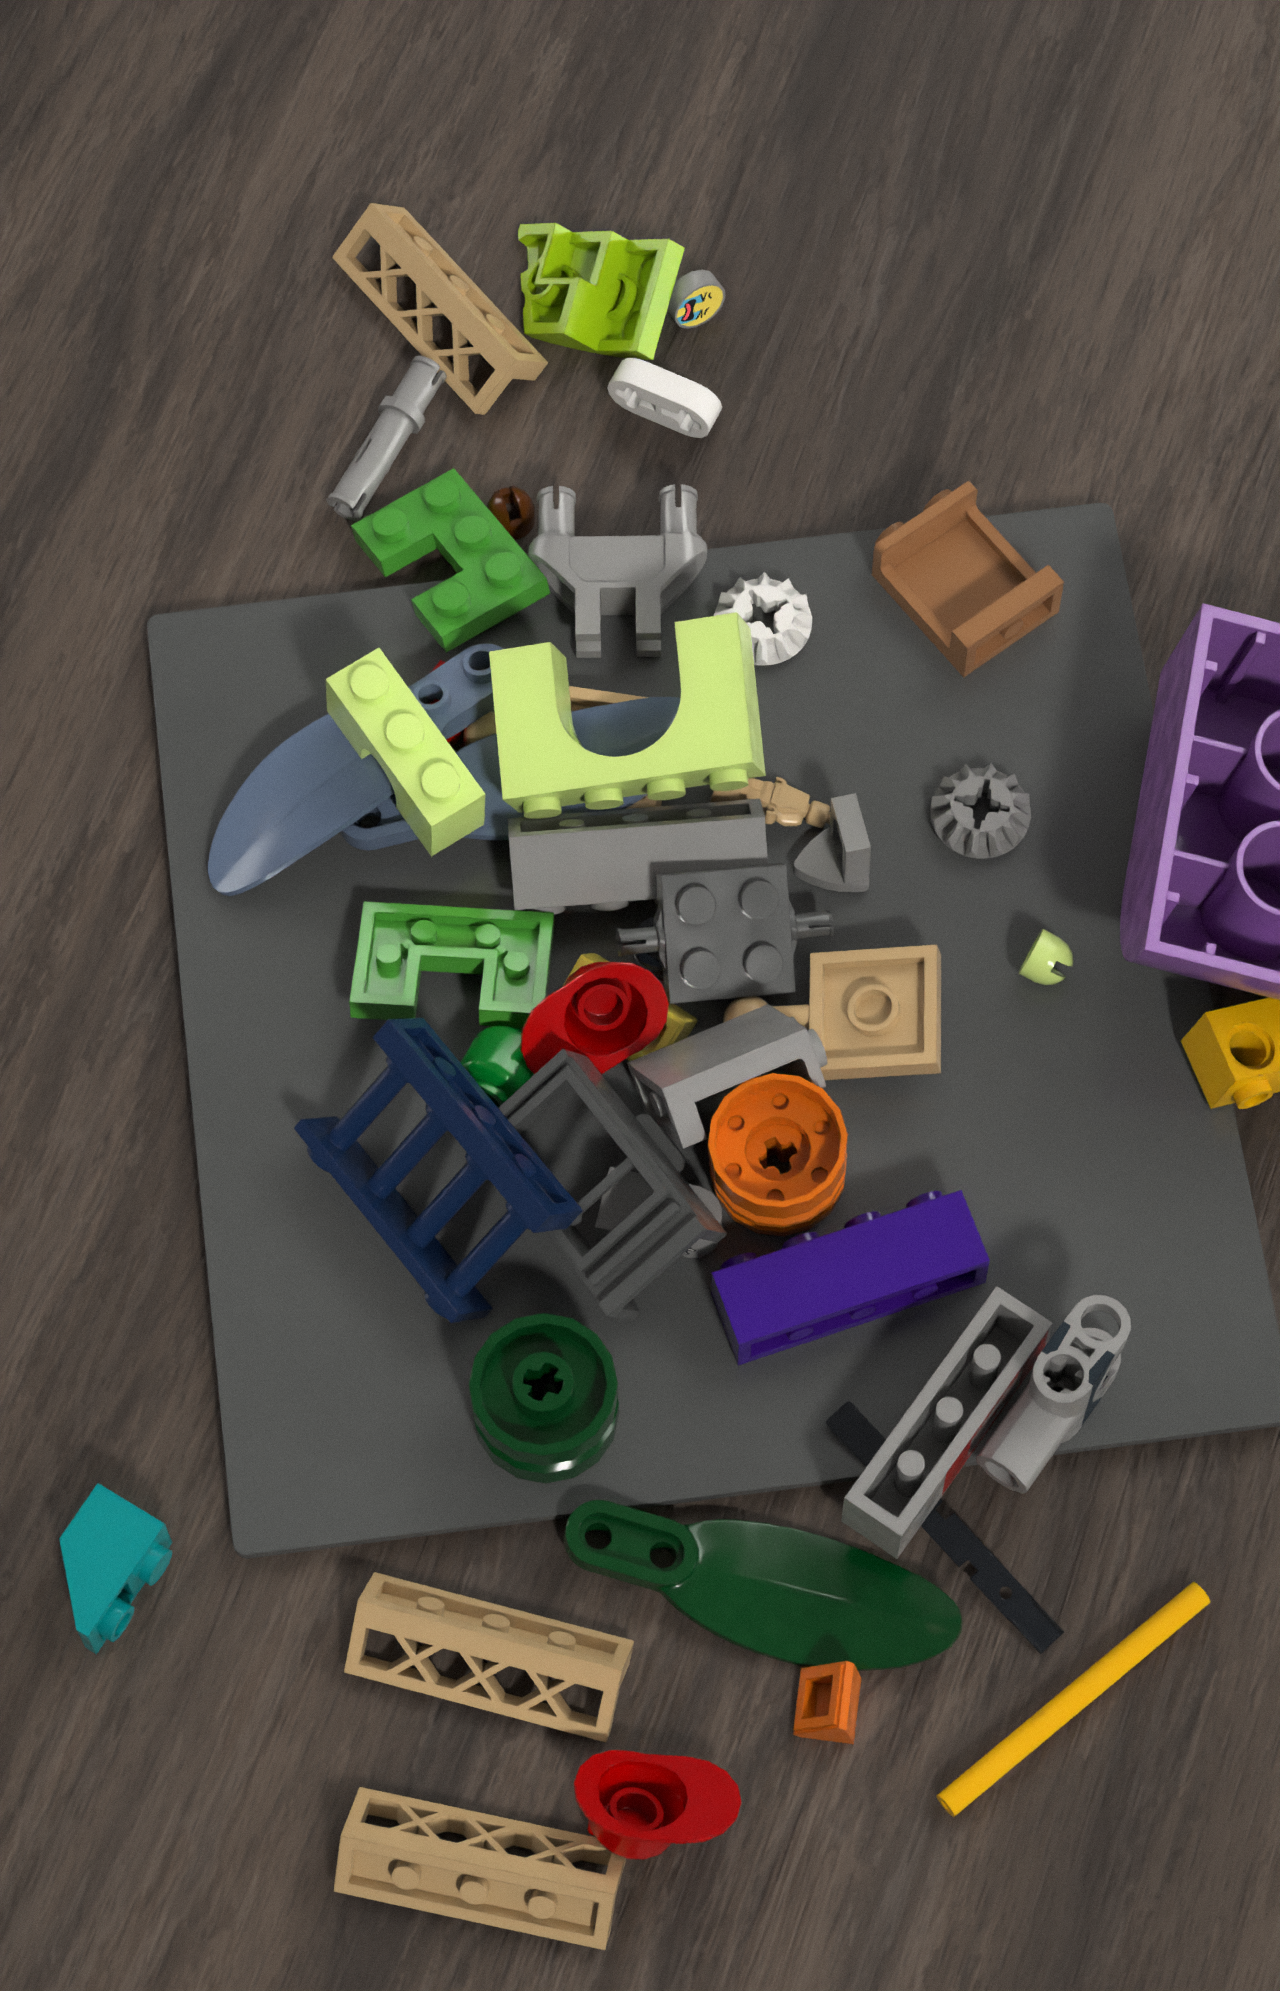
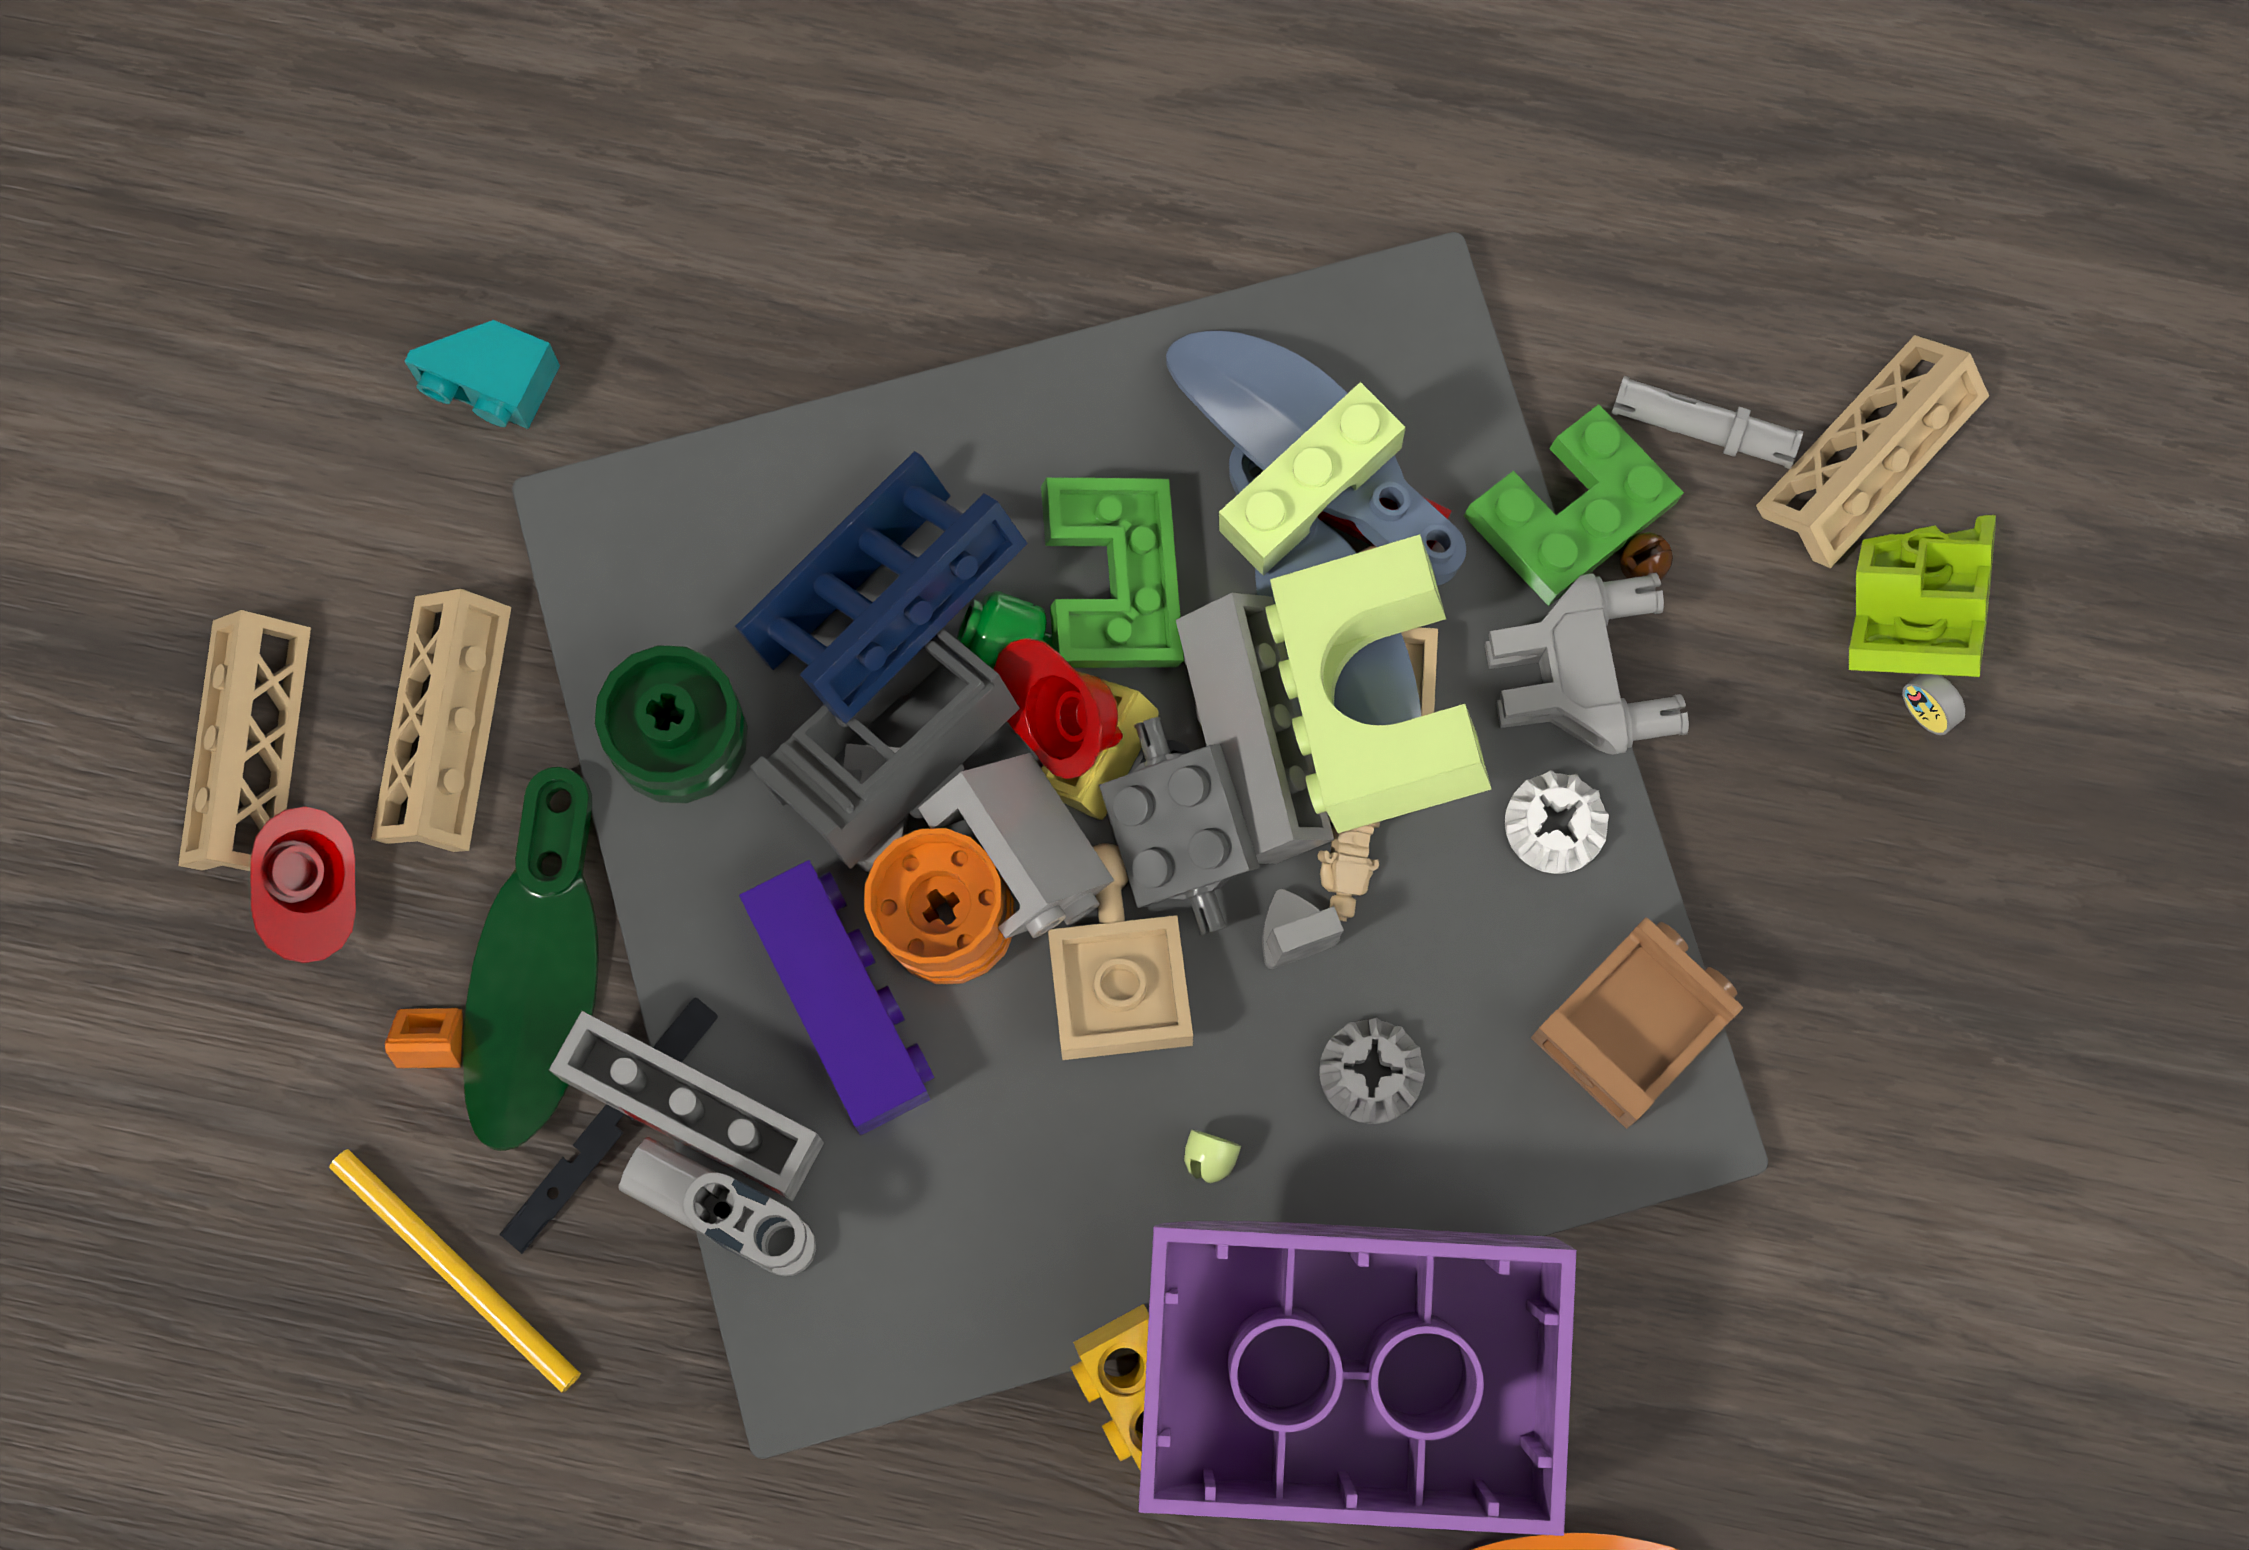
camera: 80 degrees right, 10 degrees up
white beam [607,358,722,438] -> none

